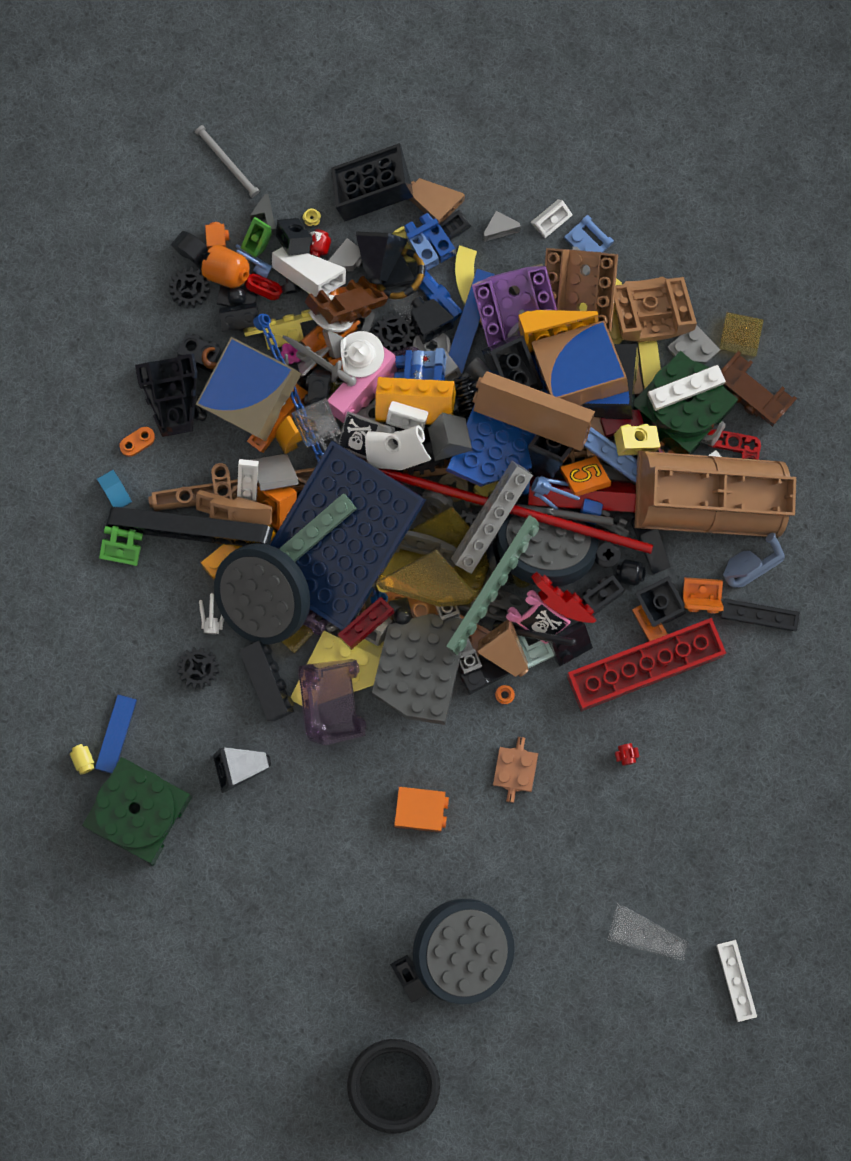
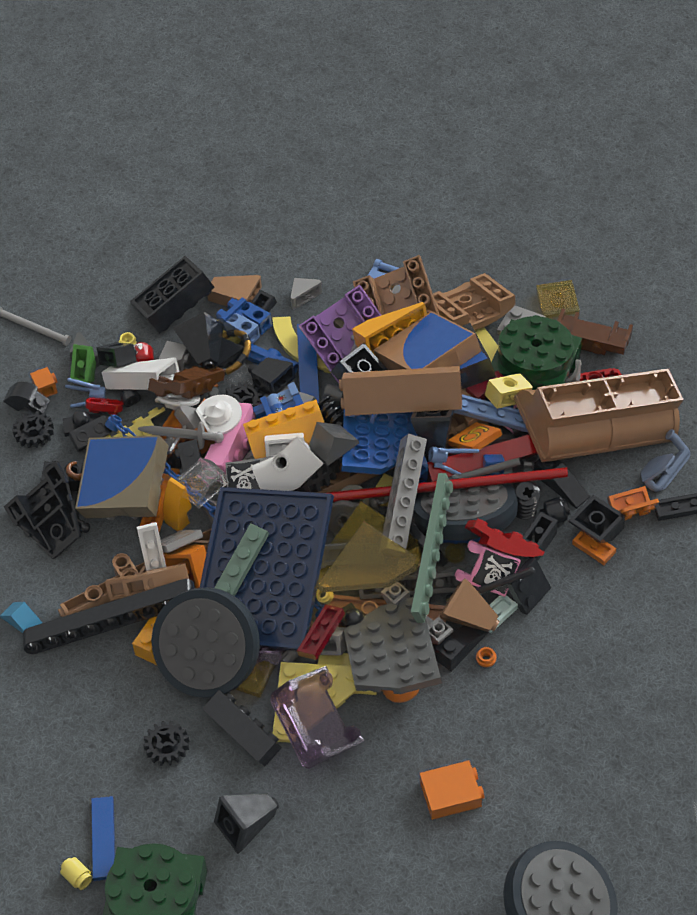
camera: 15 degrees left, 25 degrees down
bright green plate [99,526,143,566] -> none
orange plate [120,427,155,457] -> none
white plant [199,593,224,634] -> none
orange cylinder [201,244,250,289] -> none
nougat plate [493,737,538,803] -> none
white slope [530,200,572,238] -> none
red brick [567,618,726,712] -> none
red gear [615,743,639,766] -> none
white plate [648,365,726,411] -> none

